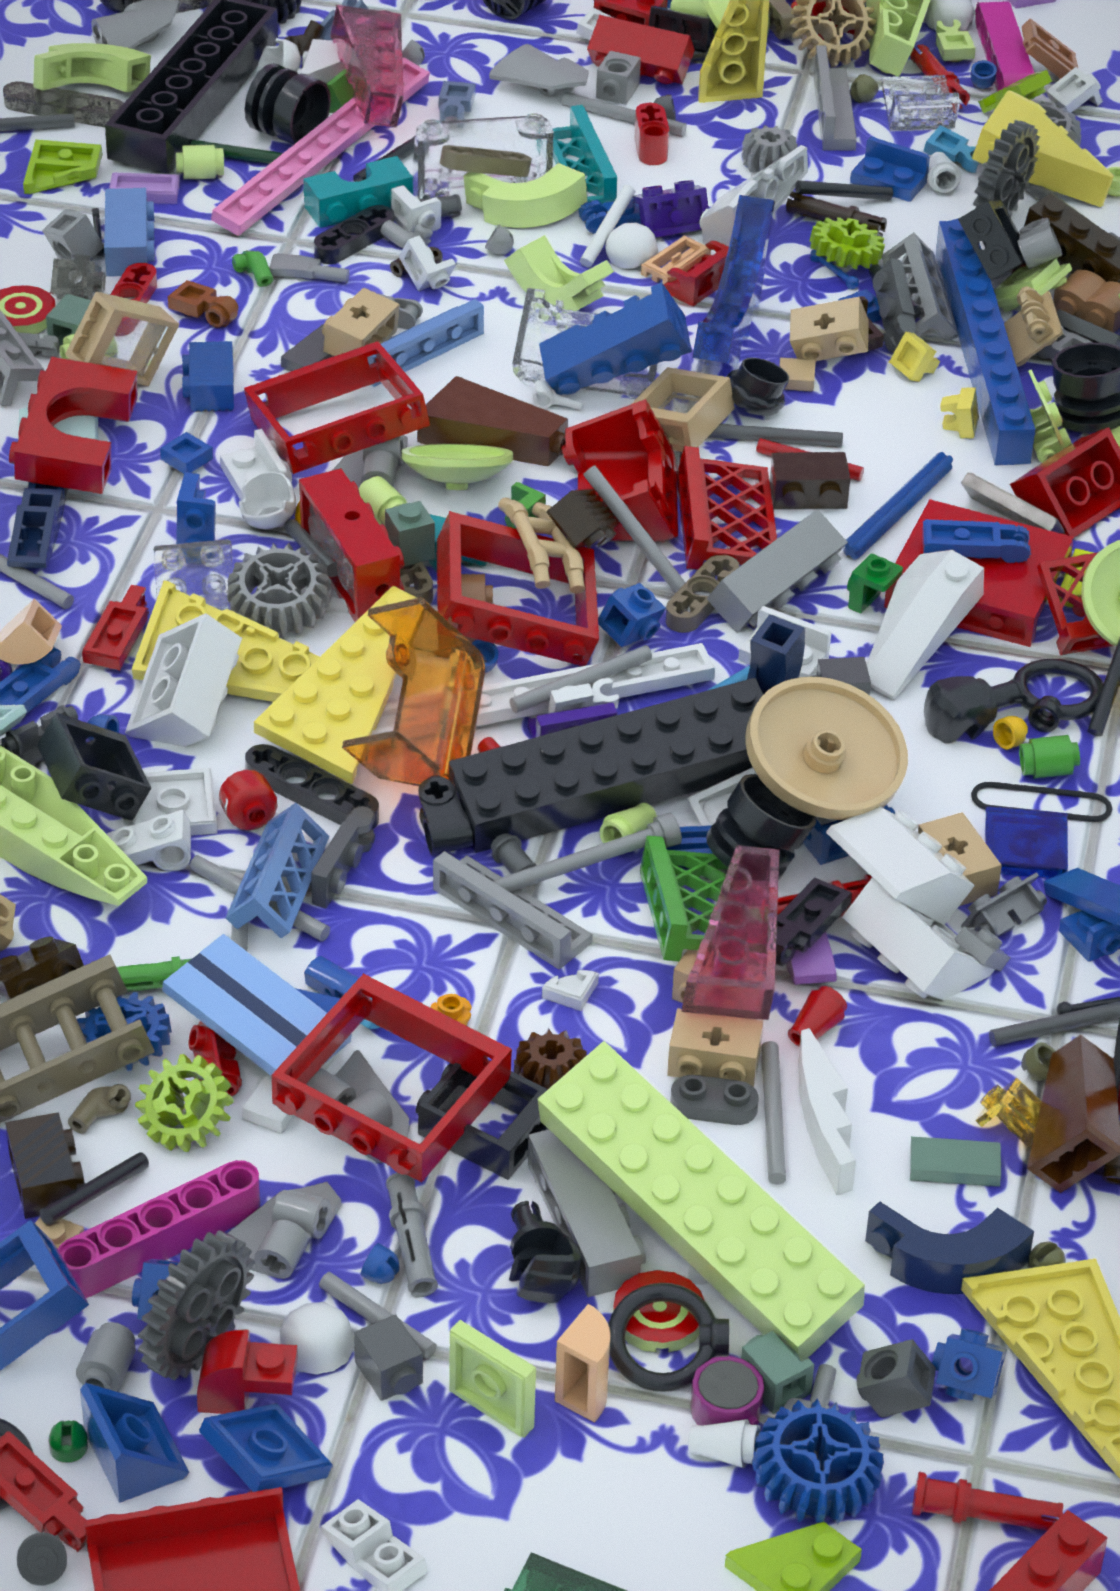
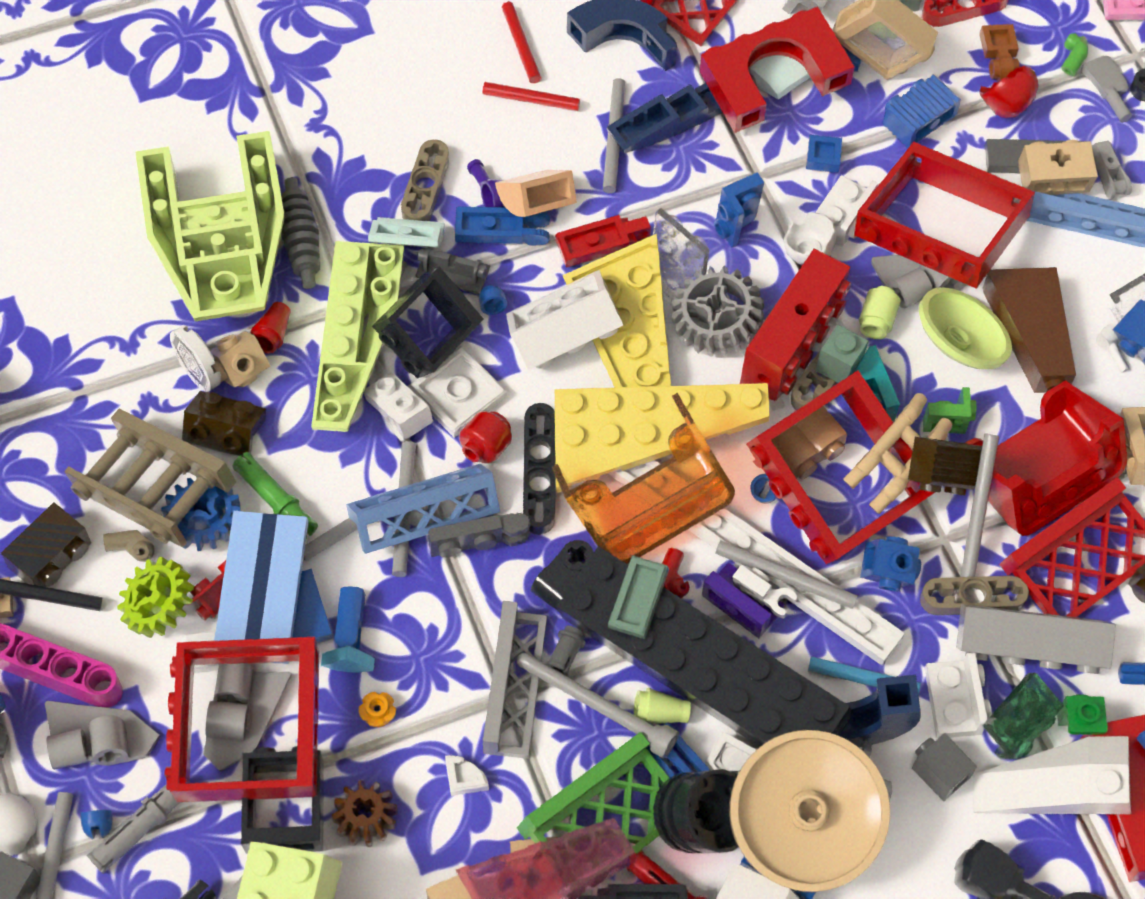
camera: 55 degrees right, 20 degrees up
none -> sand green tile [608,555,669,639]
none -> red hair [979,66,1039,118]
none -> clear green bracket [982,673,1064,759]

